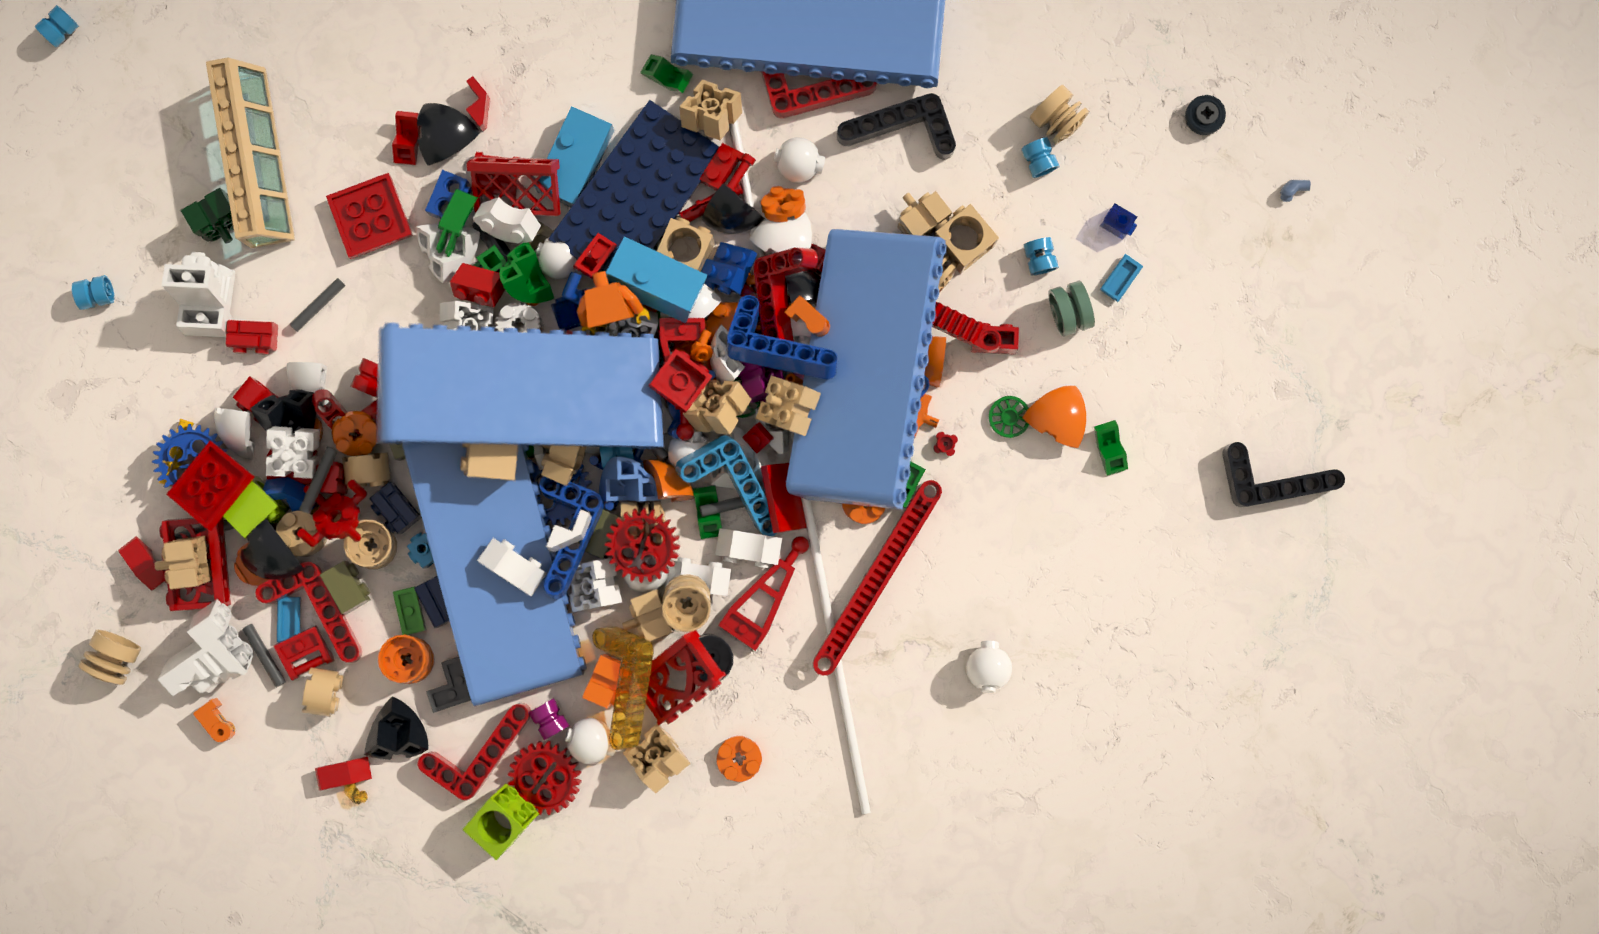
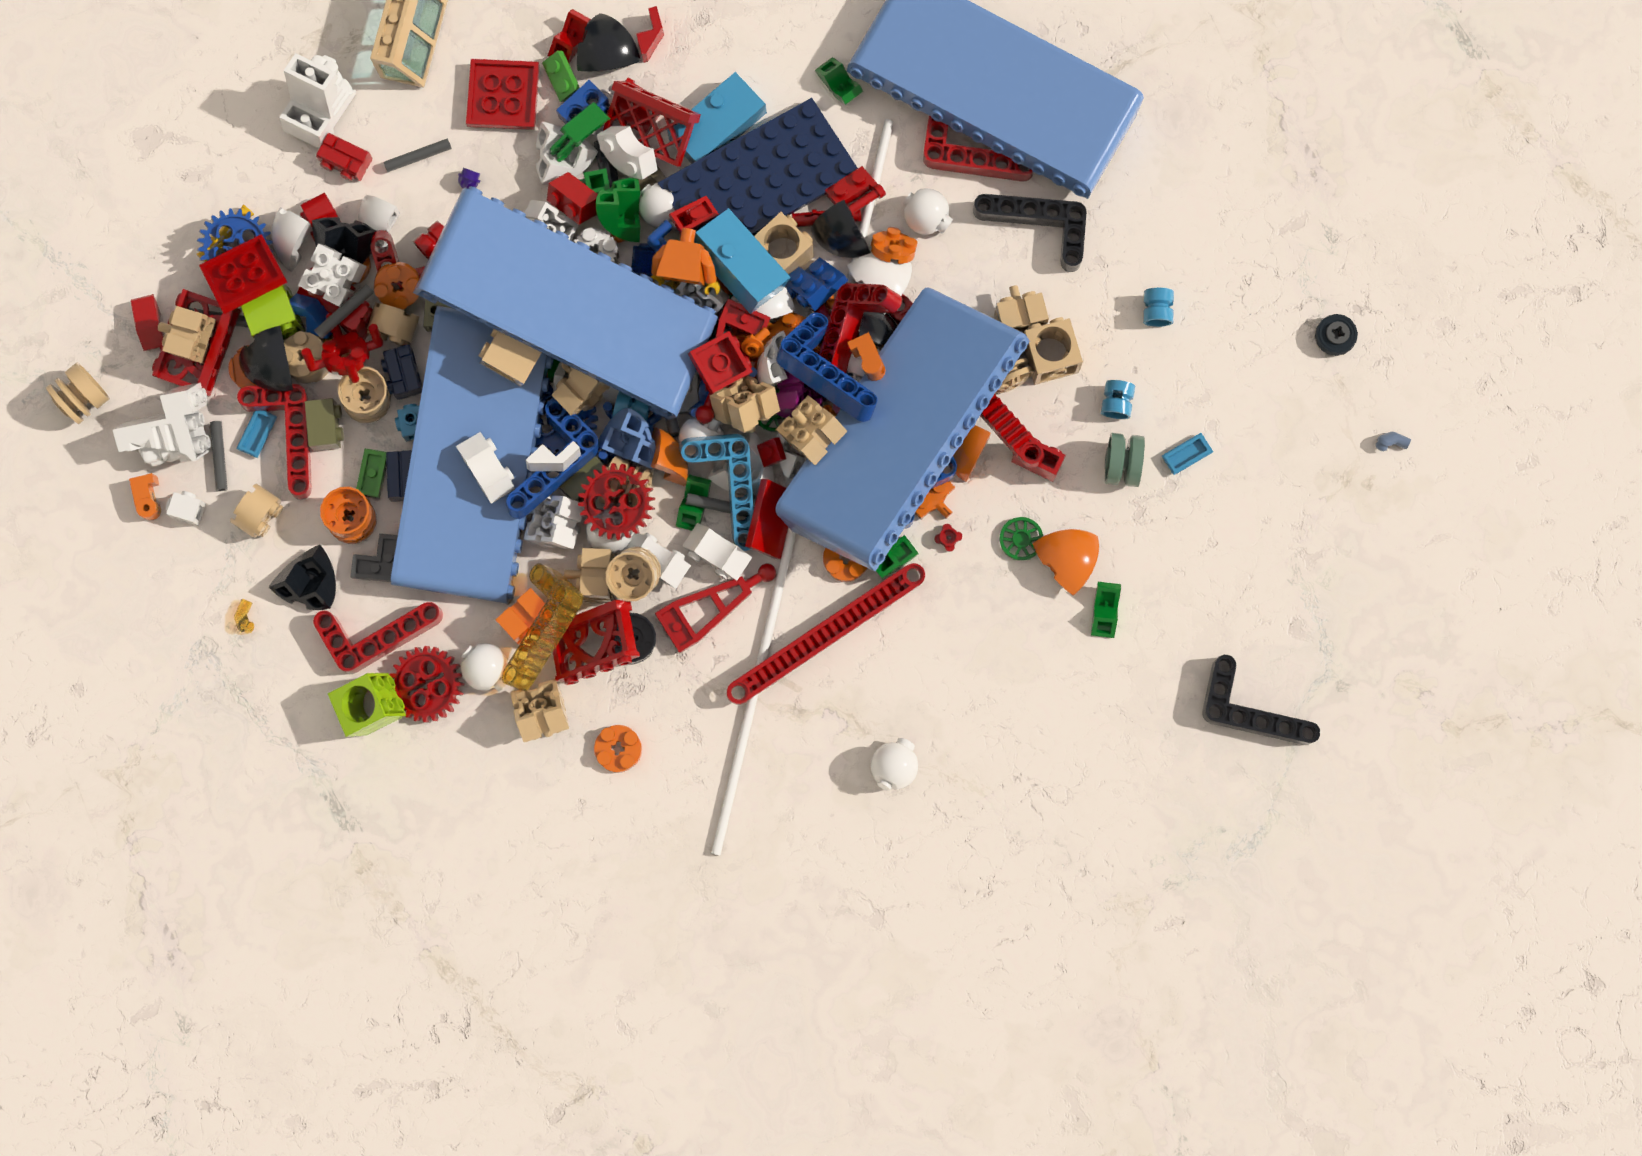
camera: 30 degrees right, 5 degrees down
dark azure wheel [72,275,115,310] -> none
dark green brick [180,188,234,244] -> none
red plate [274,625,334,681] -> none
red slope [315,756,372,791] -> none
magenta wheel [529,698,570,741] -> none
tan brick [679,80,742,140] -> none
tan wheel [1030,85,1090,145] -> none
clear blue brick [1100,203,1138,240] -> none
none -> white brick [166,491,206,526]
none -> dark purple plate [458,167,481,189]
none -> bright green plate [542,51,580,102]

